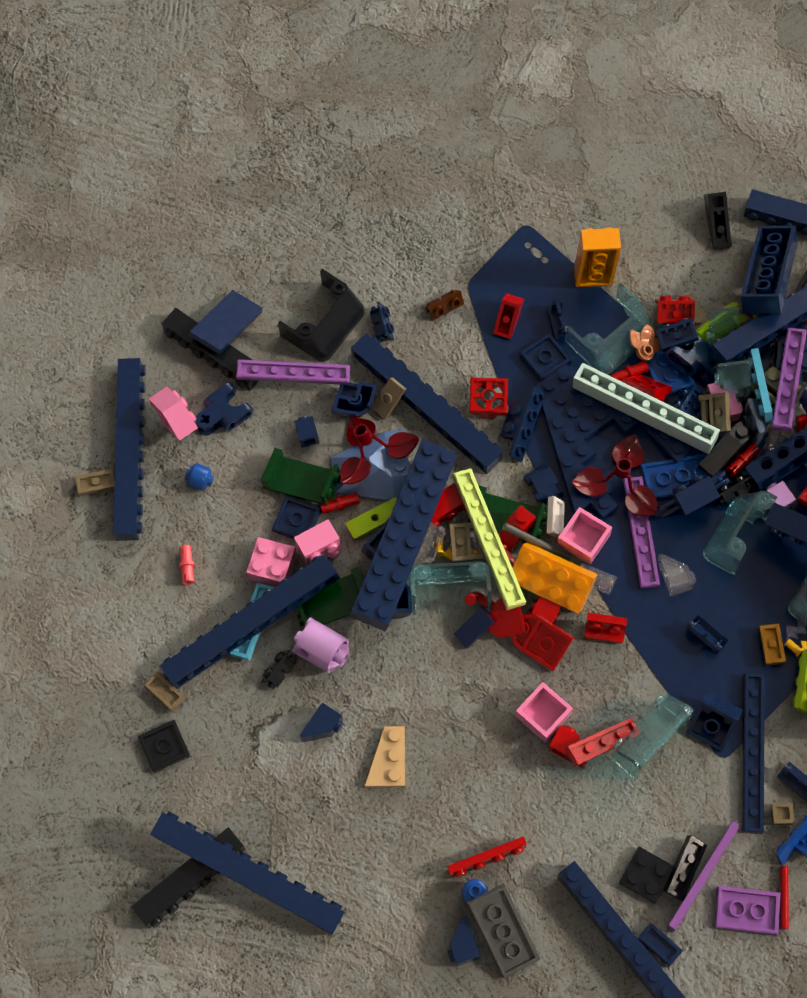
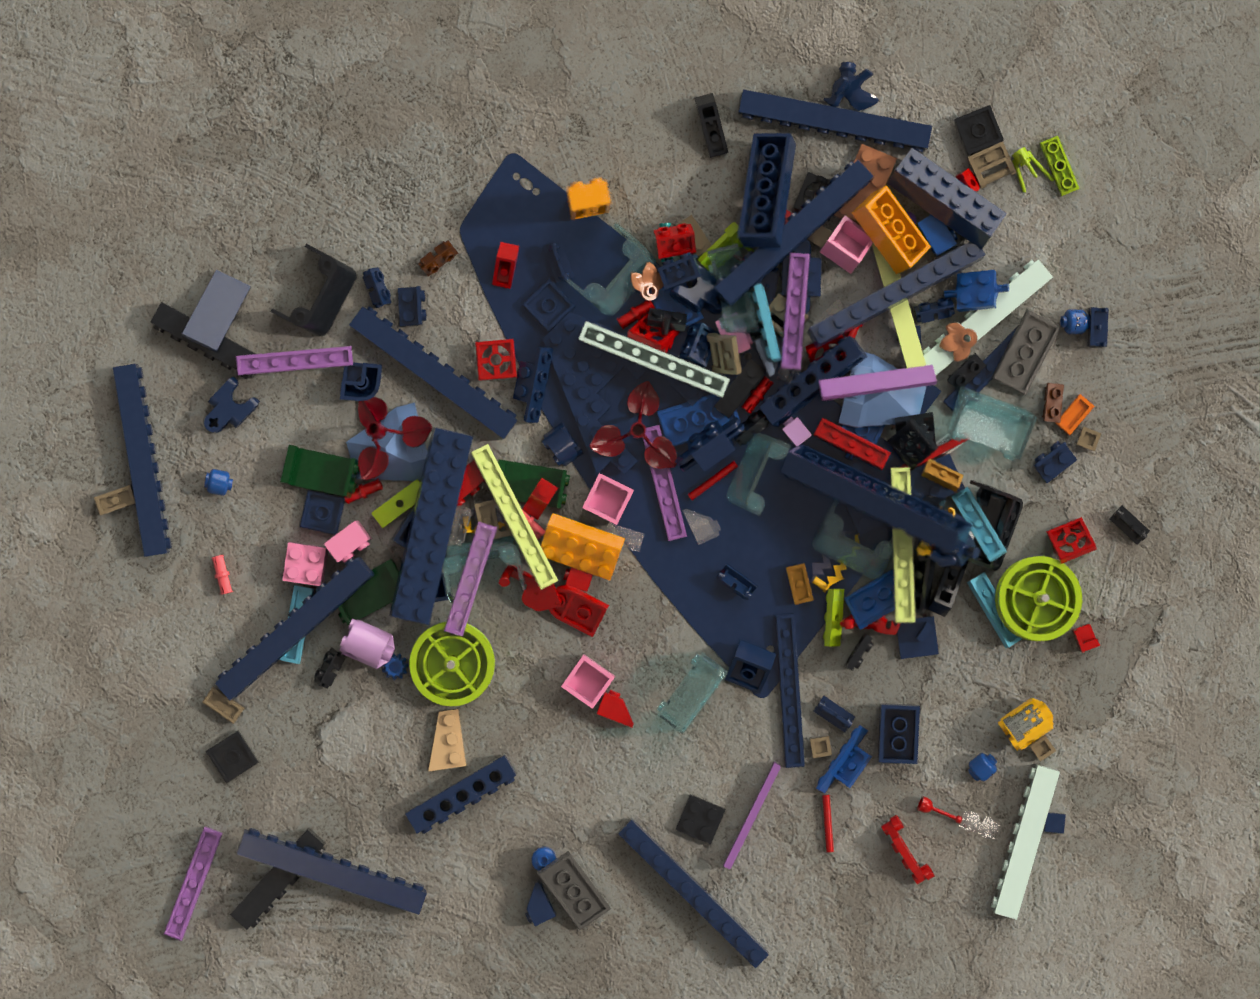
camera: 15 degrees left, 20 degrees up
bright pink piece [149,386,198,441] -> none
dark blue brick [294,416,319,448] -> none
dark blue slope [300,703,344,742] -> none
dark tan plate [371,377,406,419] -> none
red plate [447,836,527,878] -> none
dark blue tile [454,607,495,649] -> none
dark grey bar [502,523,572,561] -> none
white tile [547,496,565,539] -> none
plate [565,718,641,767] -> none
red bracket [584,612,627,644] -> none
dark blue tile [638,923,683,967] -> none
black plate [663,835,707,901] -> none
medium lavender tile [714,886,780,936] -> none
none -> medium lavender tile [164,826,223,941]
none -> blue piece [382,653,409,680]
none -> dark blue bracket [398,286,427,327]
none -> dark blue brick [405,754,517,834]
none -> lime wheel [409,621,495,706]
none -> medium lavender tile [444,521,497,636]
none -> black plate [647,308,688,335]
none -> red bar [688,461,738,500]

